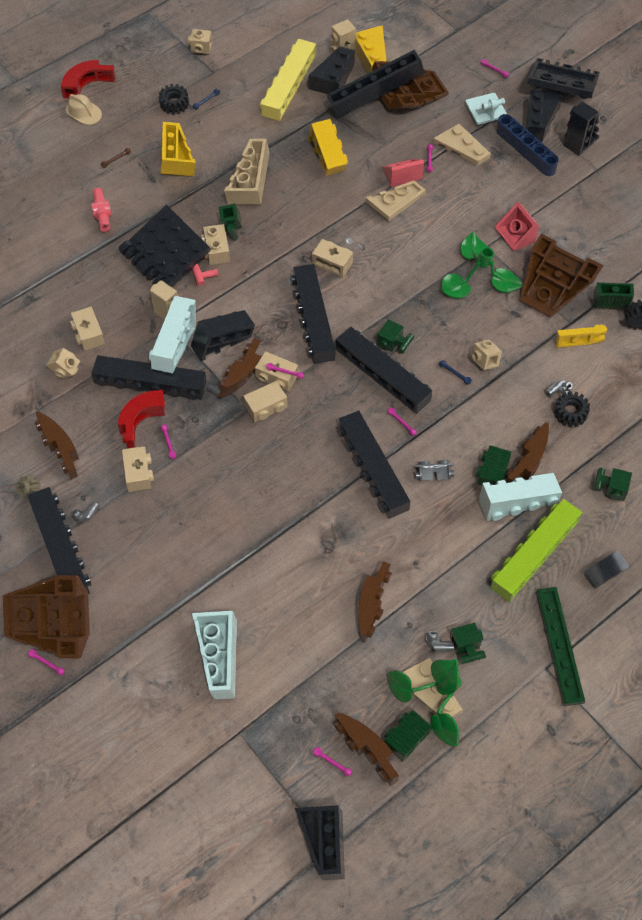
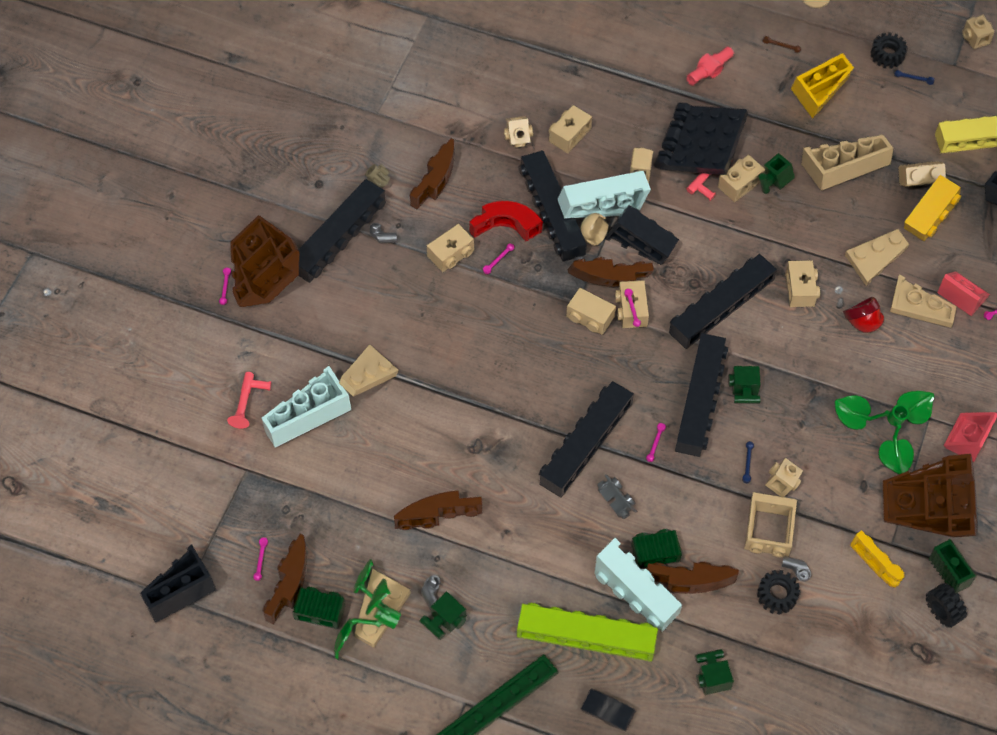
camera: 60 degrees right, 0 degrees up
none -> coral piece [227,372,272,429]
none -> tan wing [339,345,399,397]
none -> tan hair [580,213,609,246]
none -> tan window [744,492,797,557]
none -> piece [843,297,884,333]
none -> tan wing [845,229,909,286]
none -> tan brick [898,161,946,187]

